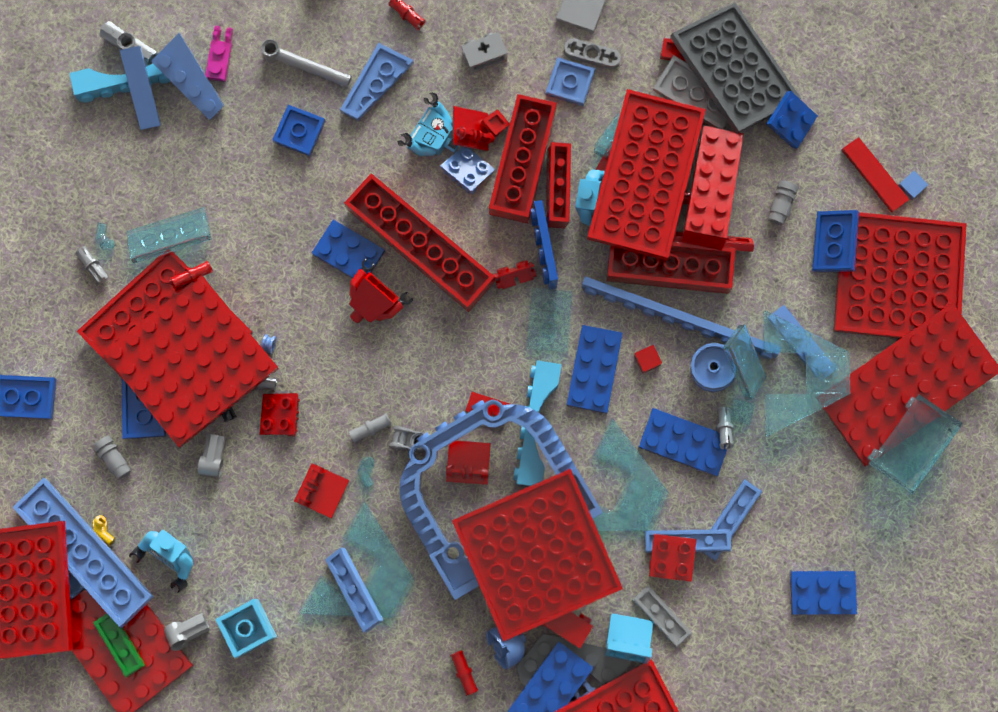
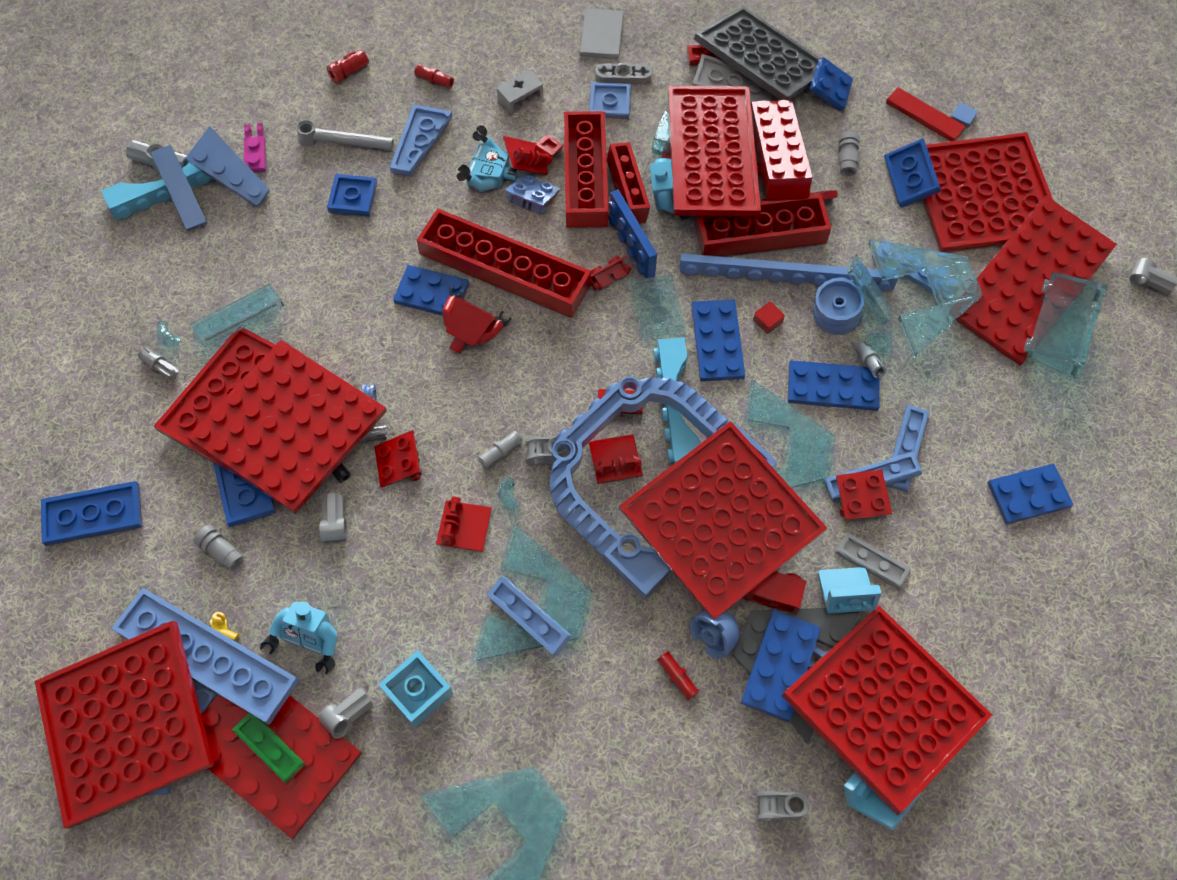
camera: 20 degrees left, 15 degrees down
red pin [169,261,213,290] -> none

